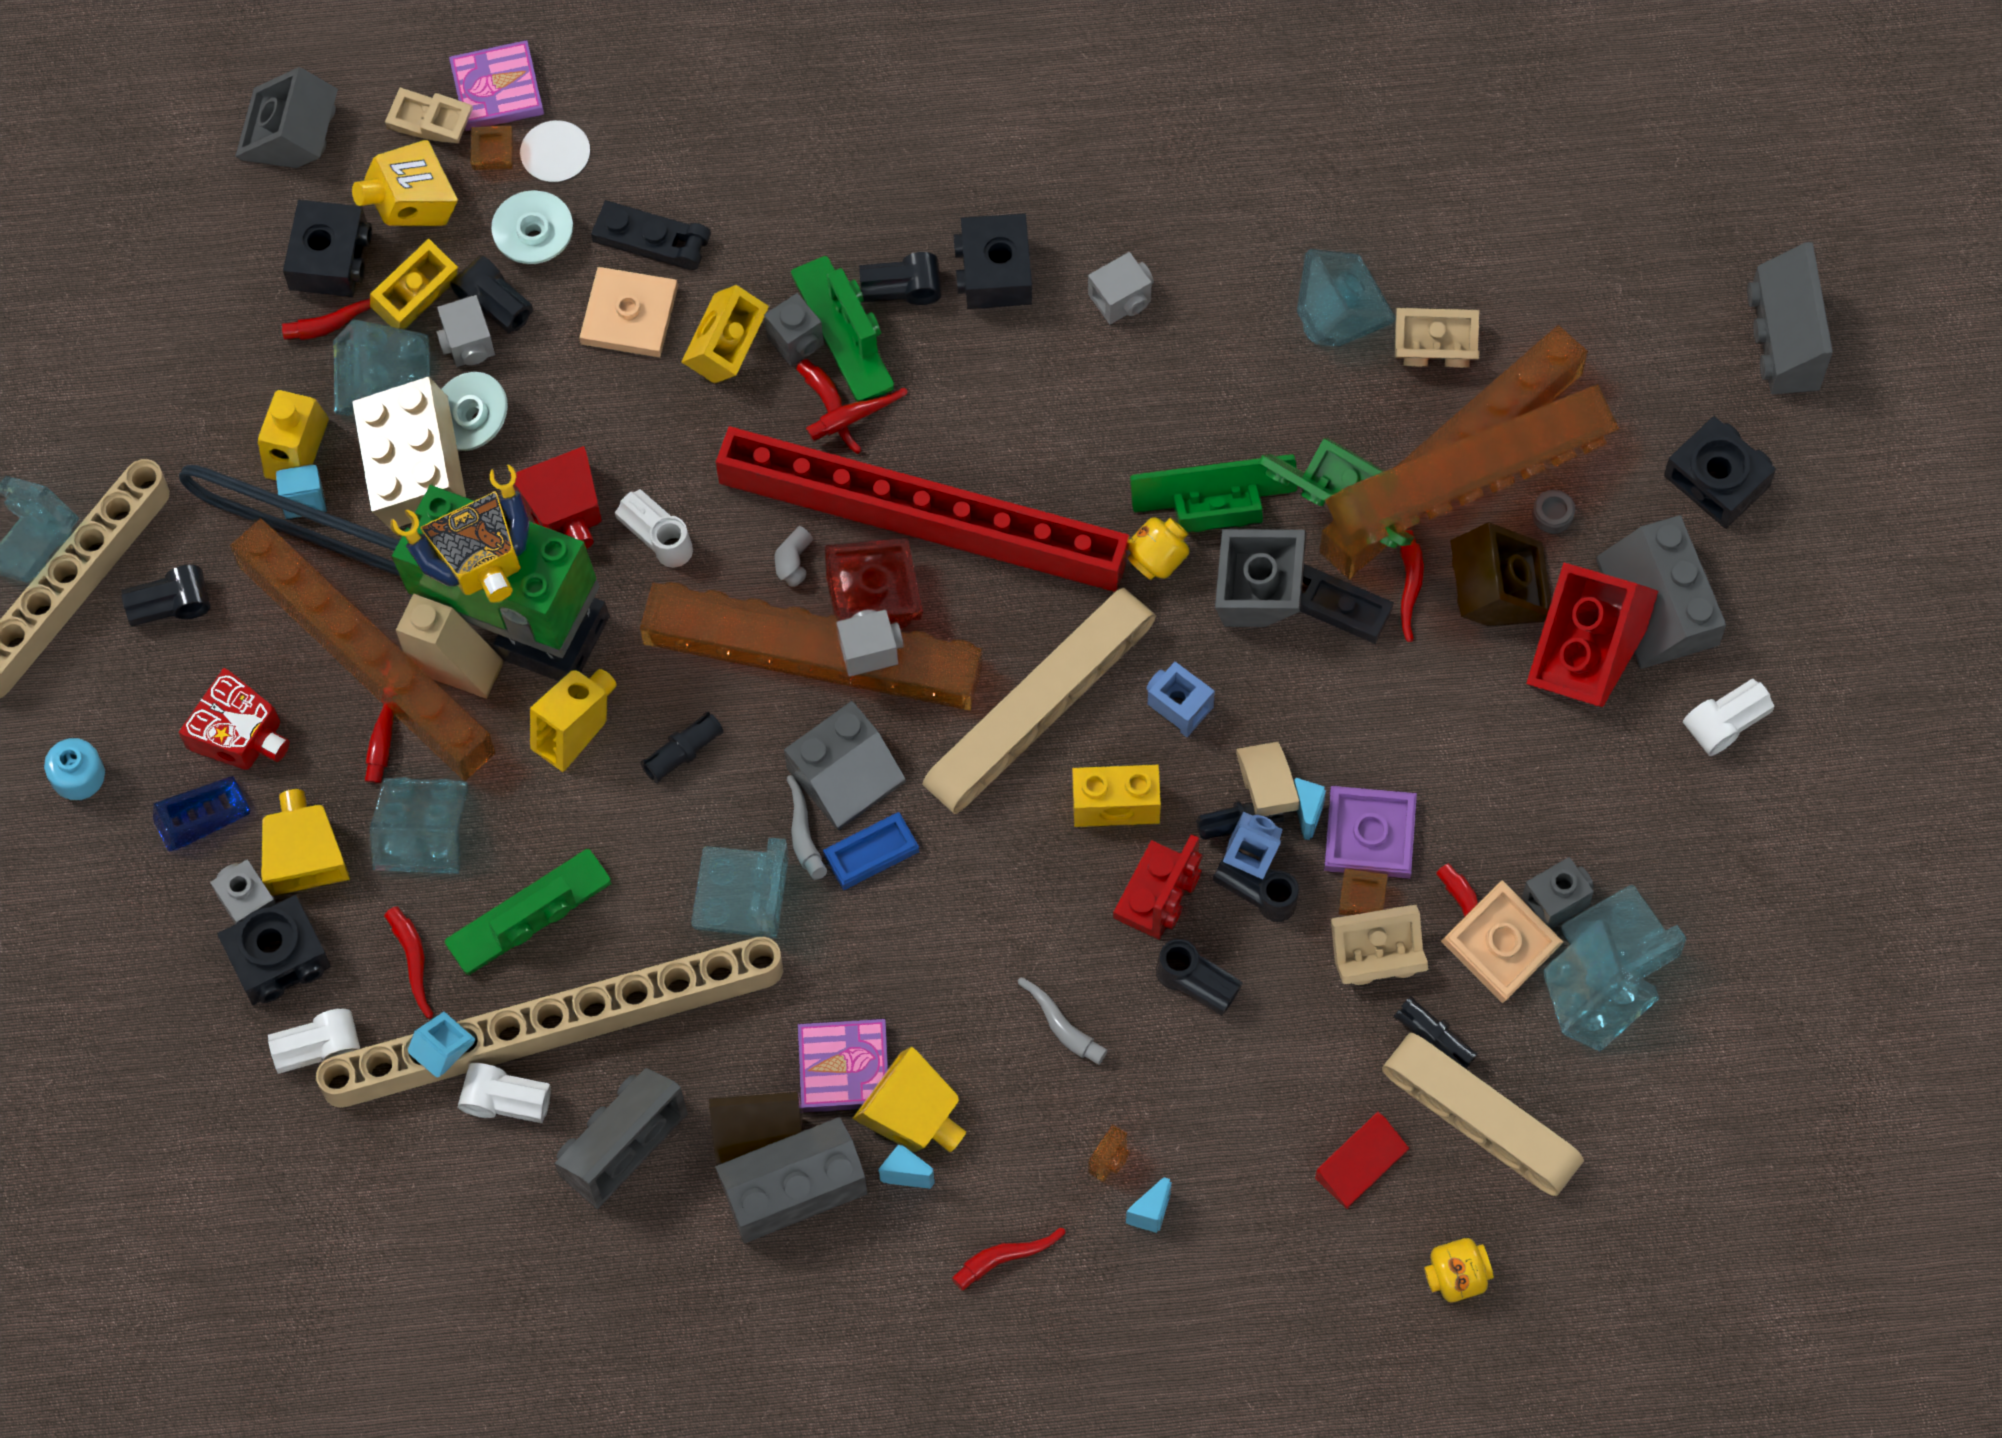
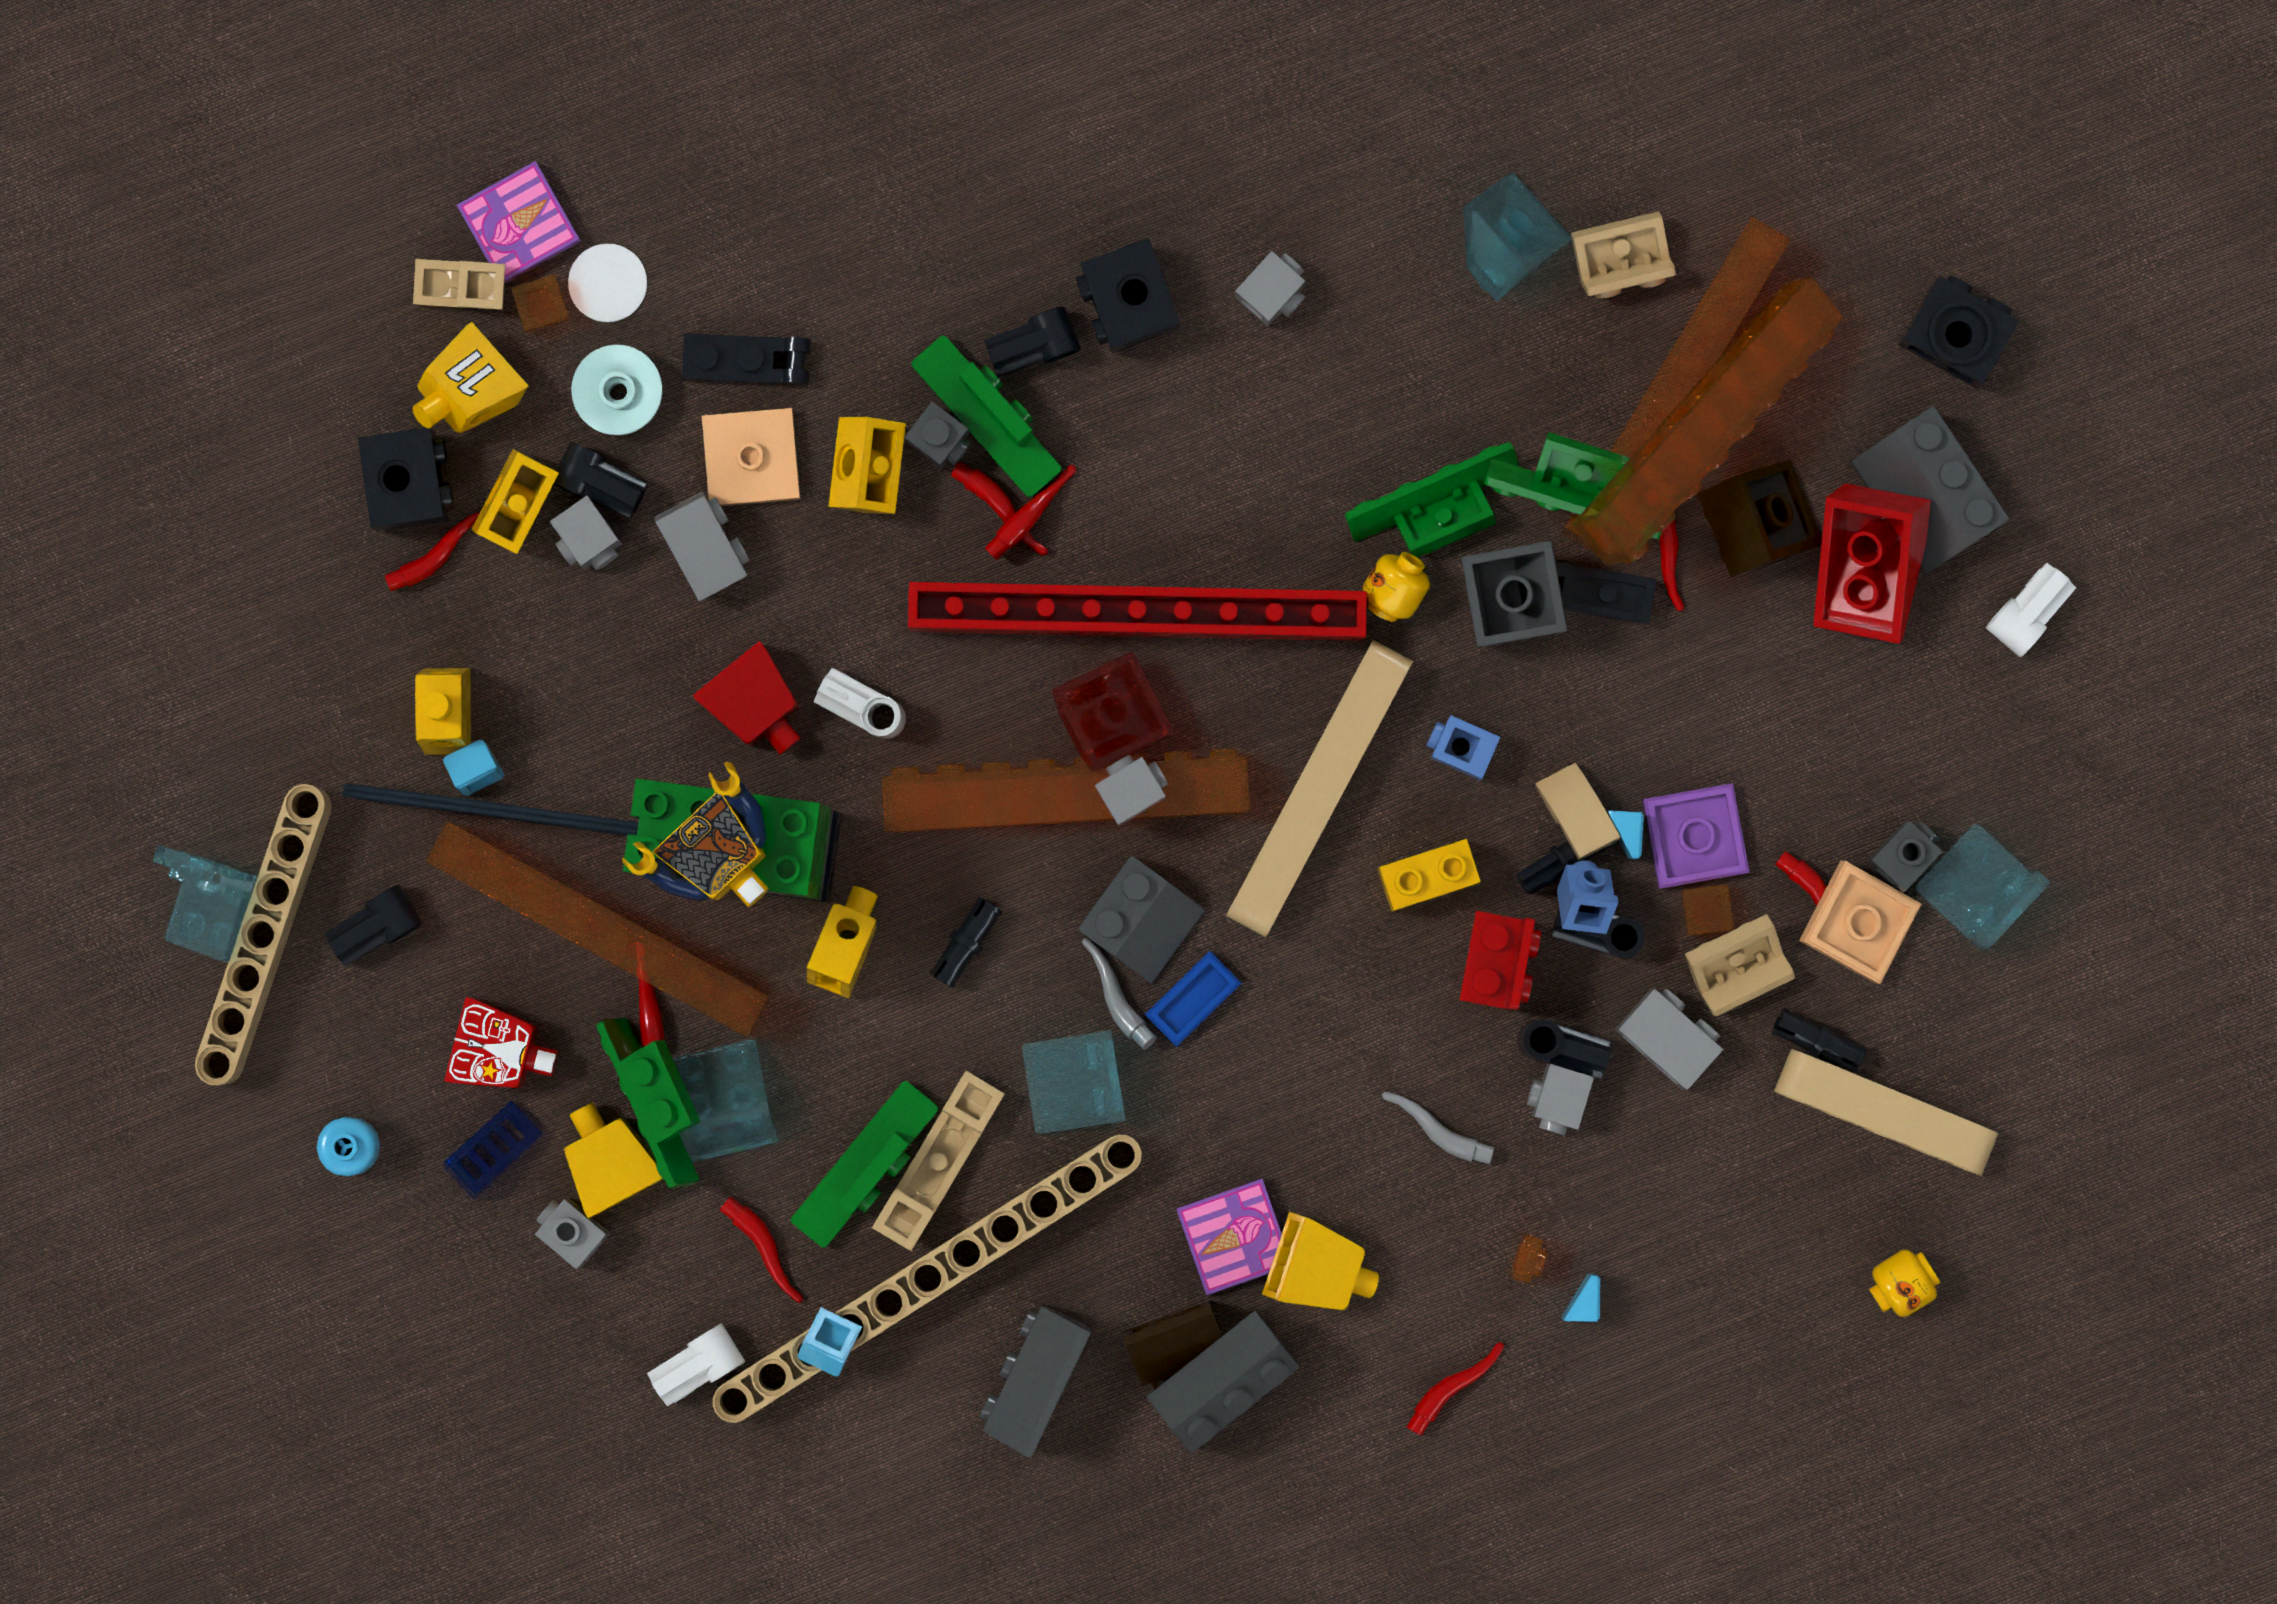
camera: 15 degrees left, 20 degrees up
black brick [217,895,331,1005] -> none
dark grey slope [235,67,338,168] -> none
clear light blue bracket [333,319,430,416] -> none
brick [352,377,466,530] -> none
tan slope [396,594,504,699] -> none
light aqua dish [441,372,508,451] -> none
white piece [458,1063,551,1123] -> none
light grey arm [774,526,813,587] -> none
medium azure slope [878,1145,935,1189] -> none
red slope [1315,1111,1409,1209] -> none
dark grey tile [1532,490,1575,534] -> none
clear light blue bracket [1543,919,1660,1052] -> none
dark grey slope [1747,242,1833,395] -> none
none -> green bracket [596,1017,701,1188]
none -> light grey brick [655,491,750,601]
none -> tan slope [872,1071,1005,1251]
none -> light grey brick [1526,1064,1594,1136]
none -> light grey brick [1615,988,1724,1091]

